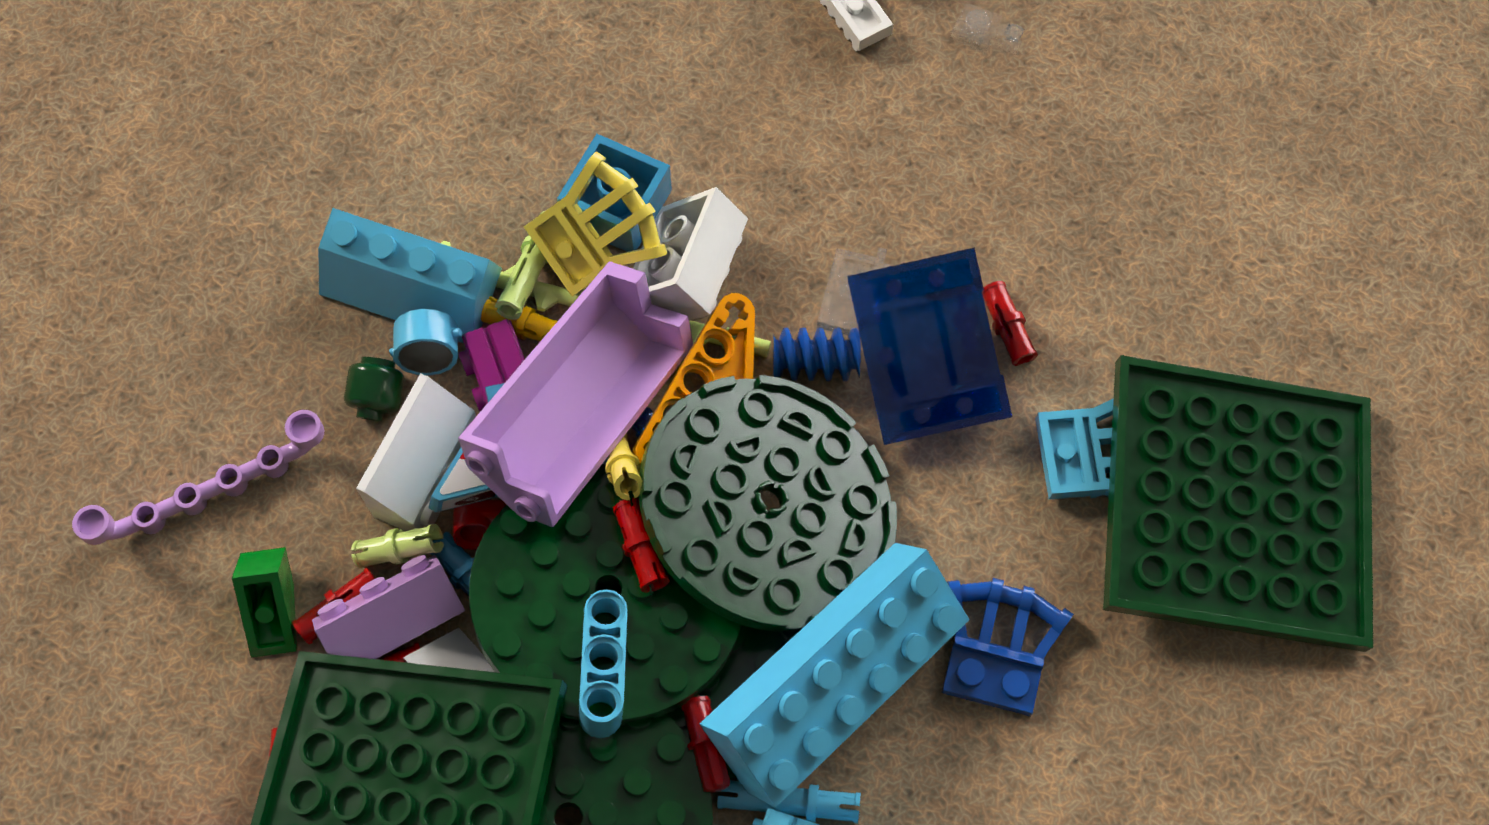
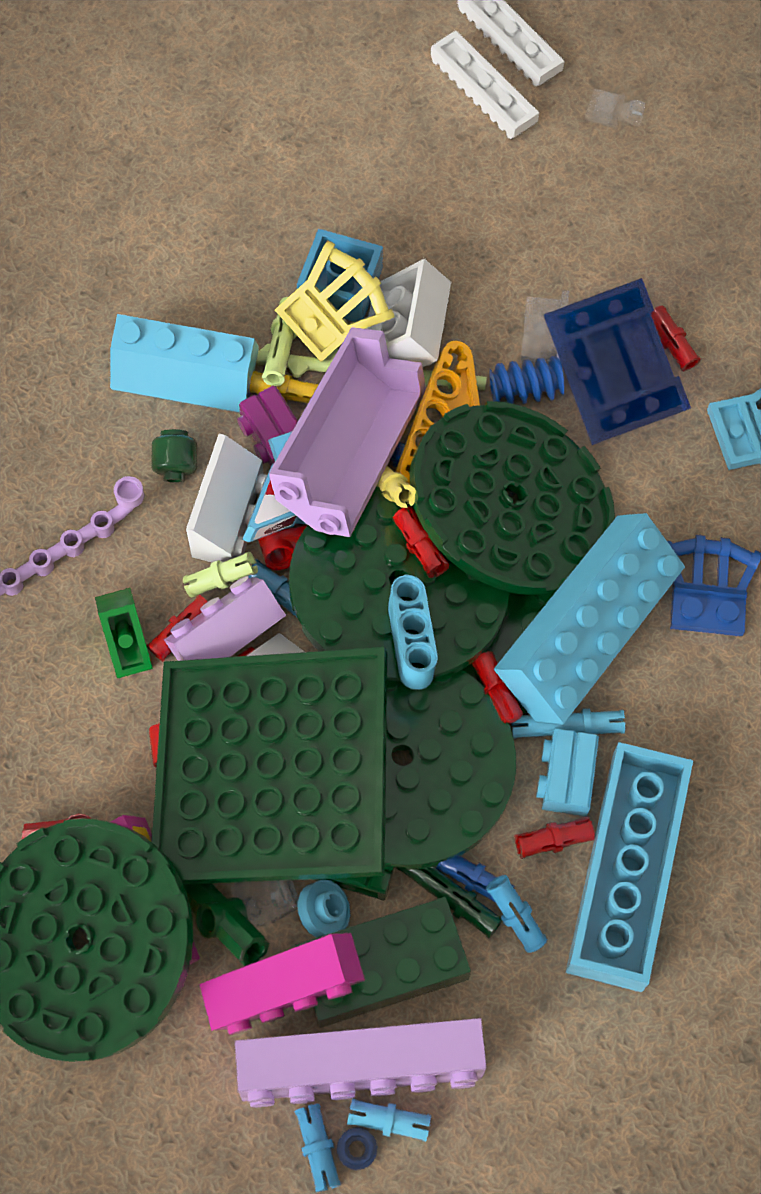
camera: 10 degrees left, 0 degrees up
medium azure piece [389,309,462,375] -> none

